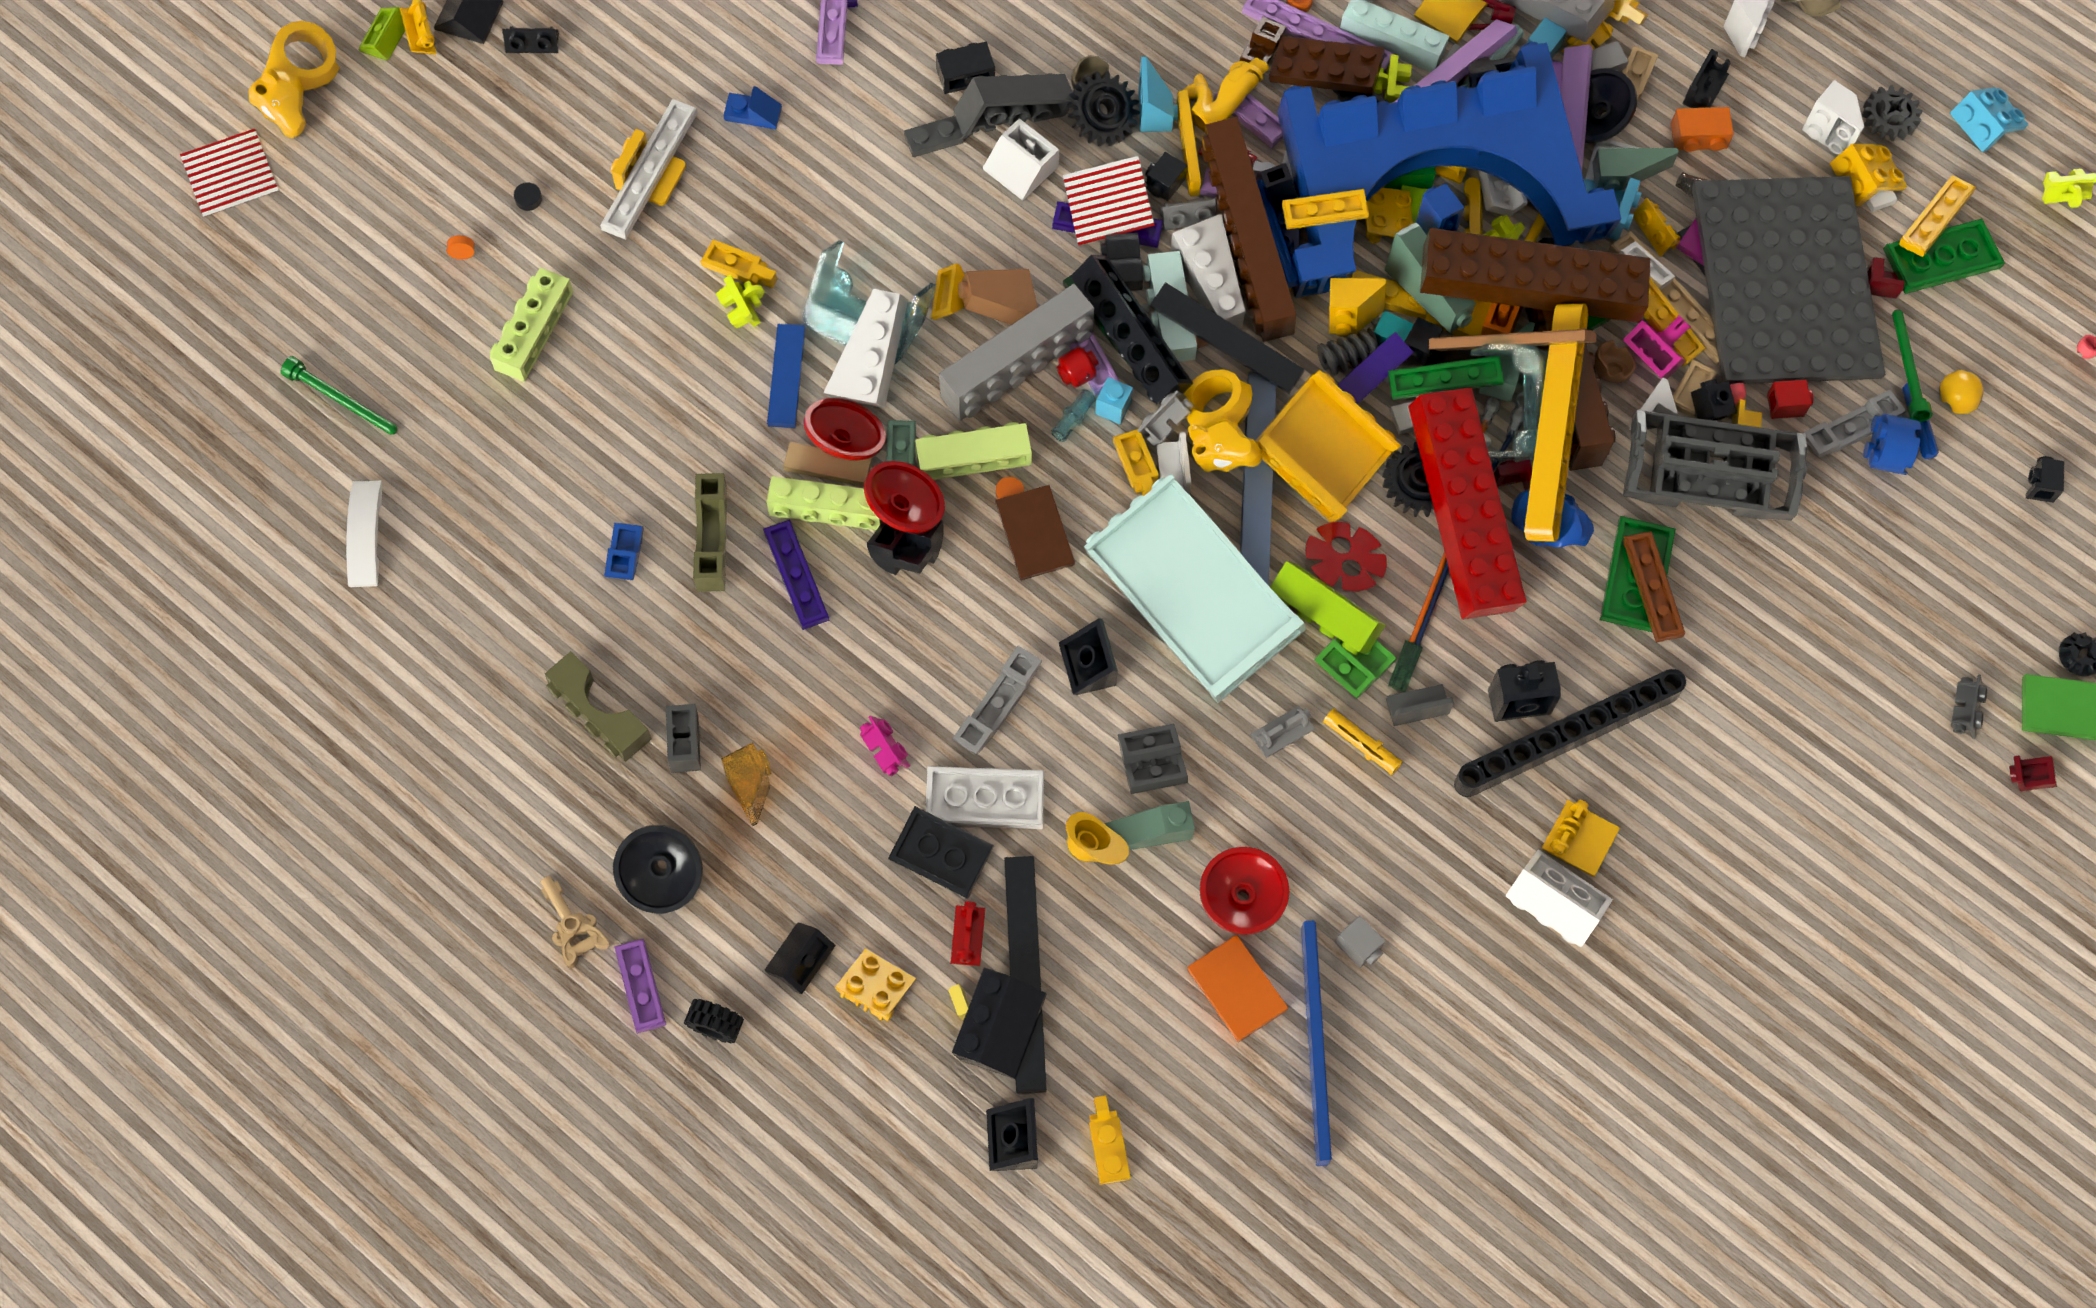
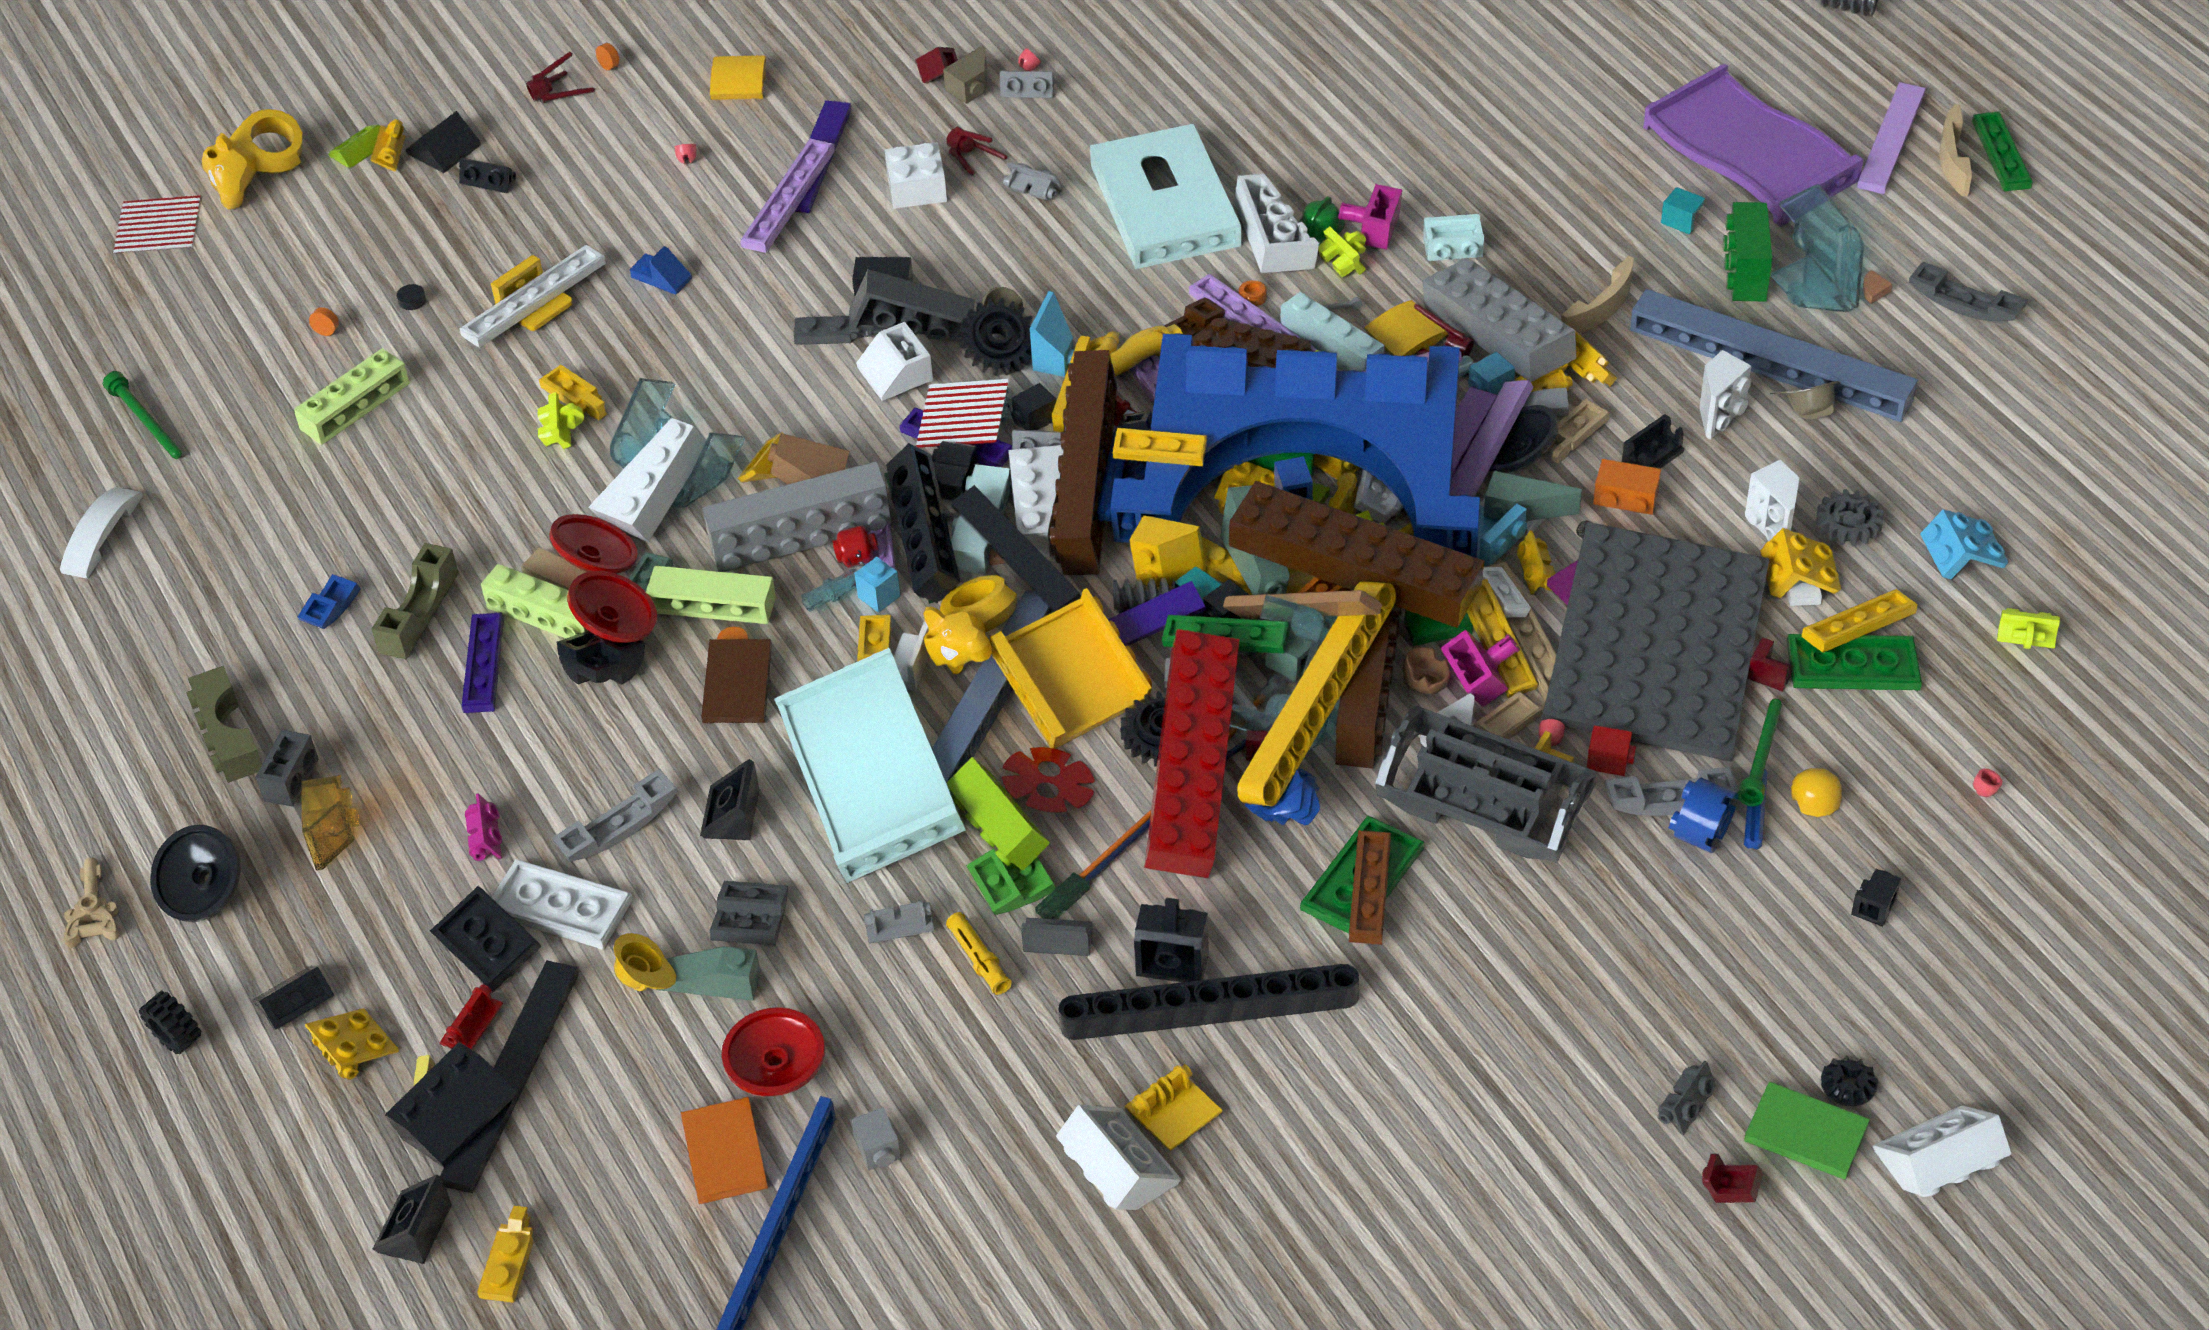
camera: 25 degrees right, 20 degrees down
medium lavender tile [614,938,666,1034] -> none
blue tile [767,324,805,428] -> none
light grey hinge [1137,390,1194,446] -> none
black brick [1690,379,1737,421] -> none

